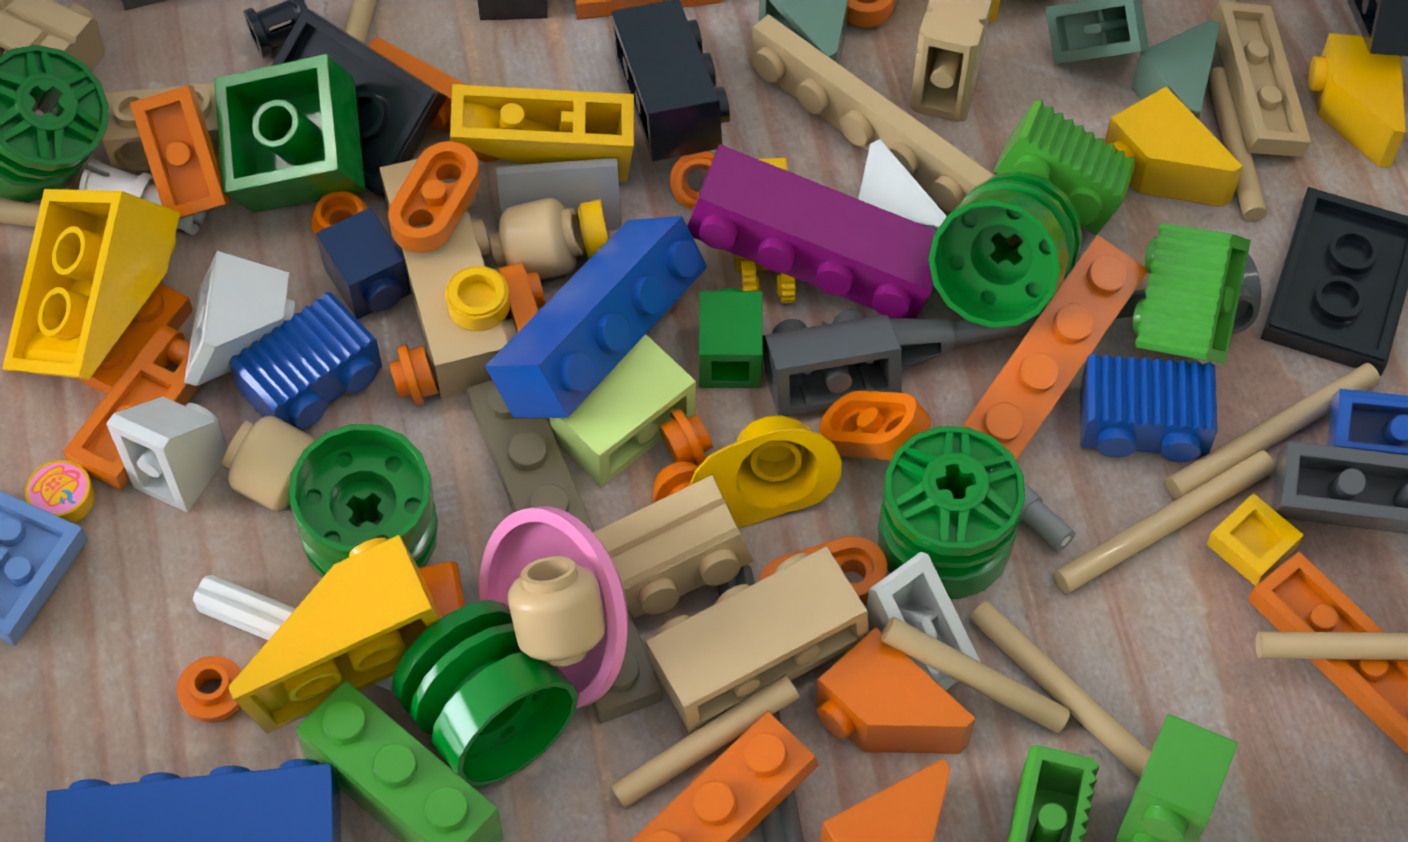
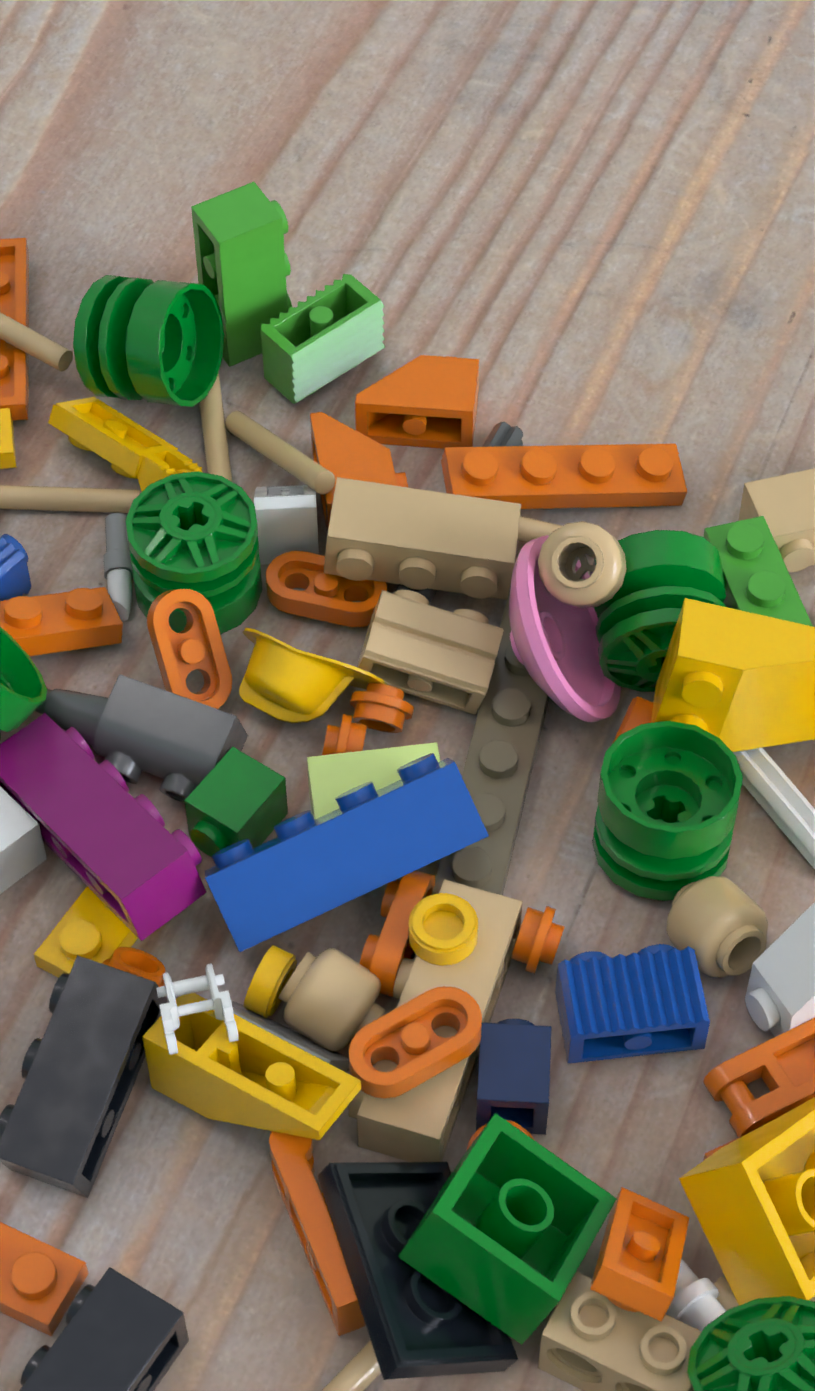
camera: 145 degrees left, 5 degrees down
white slope [184,251,295,386] -> none
none -> yellow hinge [48,397,203,491]
none -> green wheel [73,275,224,407]
none -> white piece [156,963,239,1055]

